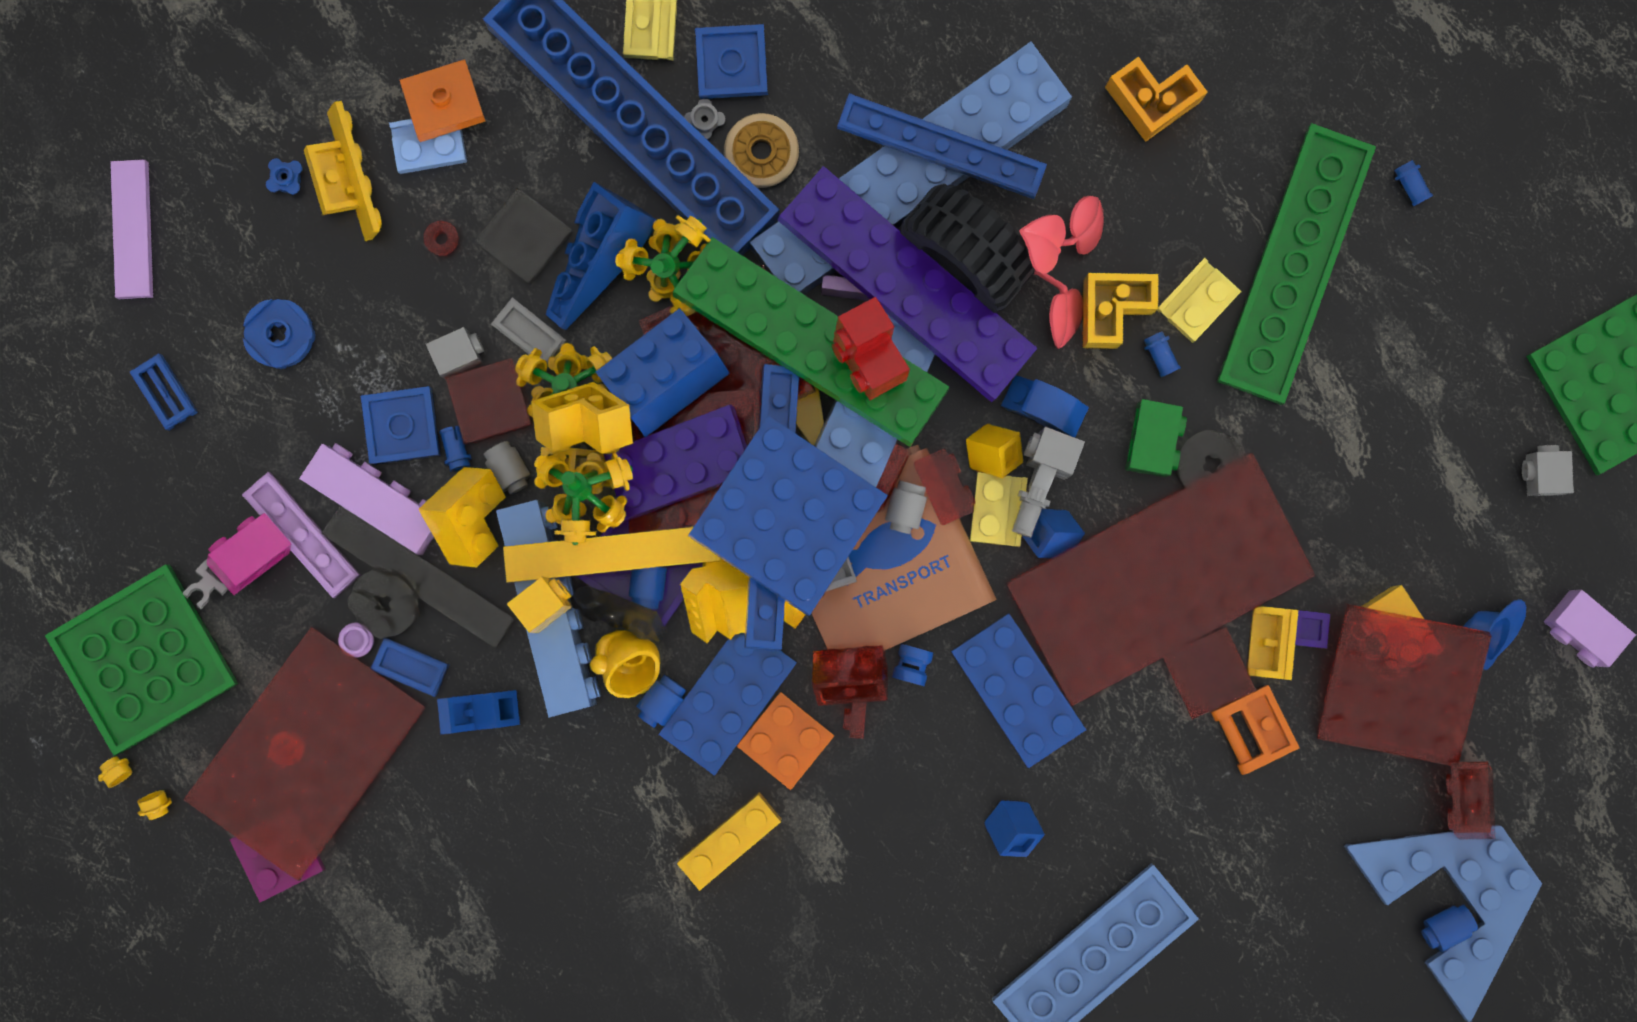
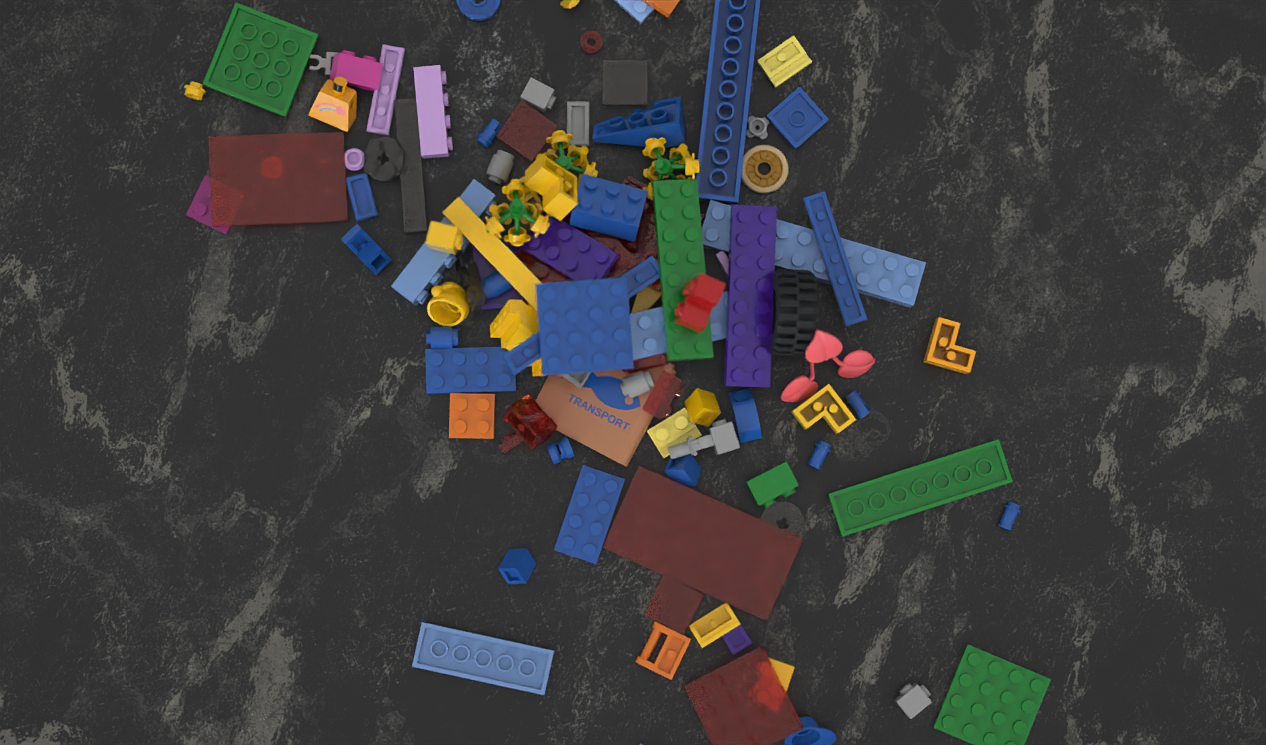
camera: 45 degrees right, 0 degrees up
yellow plate [137,790,172,820] -> none
blue plate [361,386,441,465] -> none
yellow brick [418,467,506,568] -> none
yellow brick [677,792,782,891] -> none
light yellow plate [1157,258,1241,343] -> none
none -> light orange torso [308,76,357,132]
none -> blue pin [844,390,872,419]

